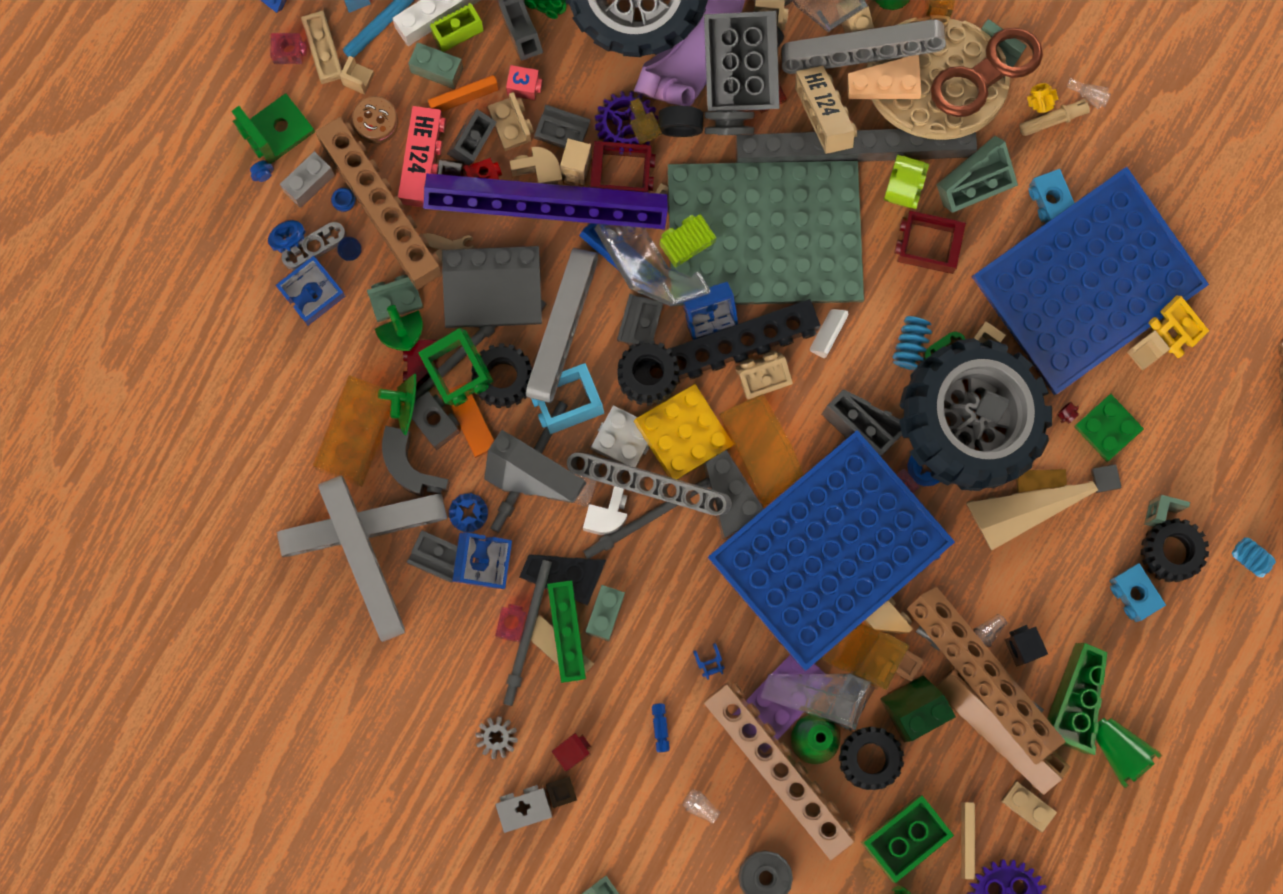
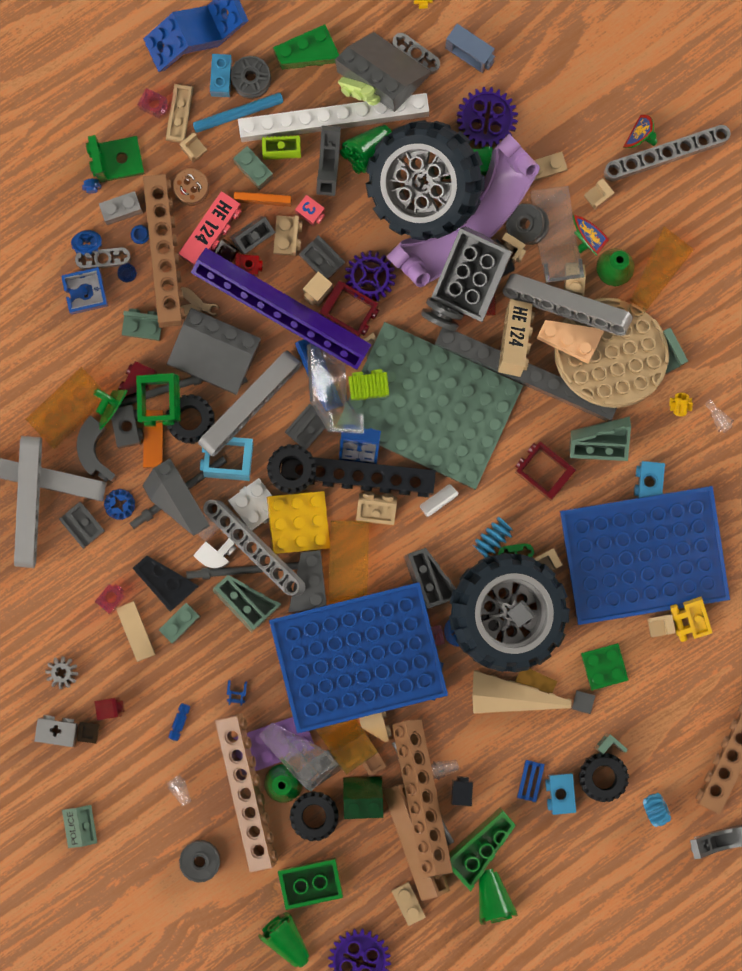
camera: 30 degrees right, 5 degrees up
green shield [374,305,423,351] -> none
piece [452,532,512,589] -> none
dark grey bar [503,560,552,706] -> none
tan brick [510,147,563,185] -> none
green plate [547,580,586,683] -> none
clear yellow plate [630,98,662,145] -> none
black tyre [658,106,703,137] -> none
lime brick [884,155,929,209] -> none
copper bar [931,28,1043,117] -> none
tan tile [961,802,975,879] -> none
tan axle [1019,99,1090,136] -> none
dark red plate [1057,402,1079,424] -> none
none -> sand green wedge [213,575,281,633]
none -> blue tile [517,760,545,802]

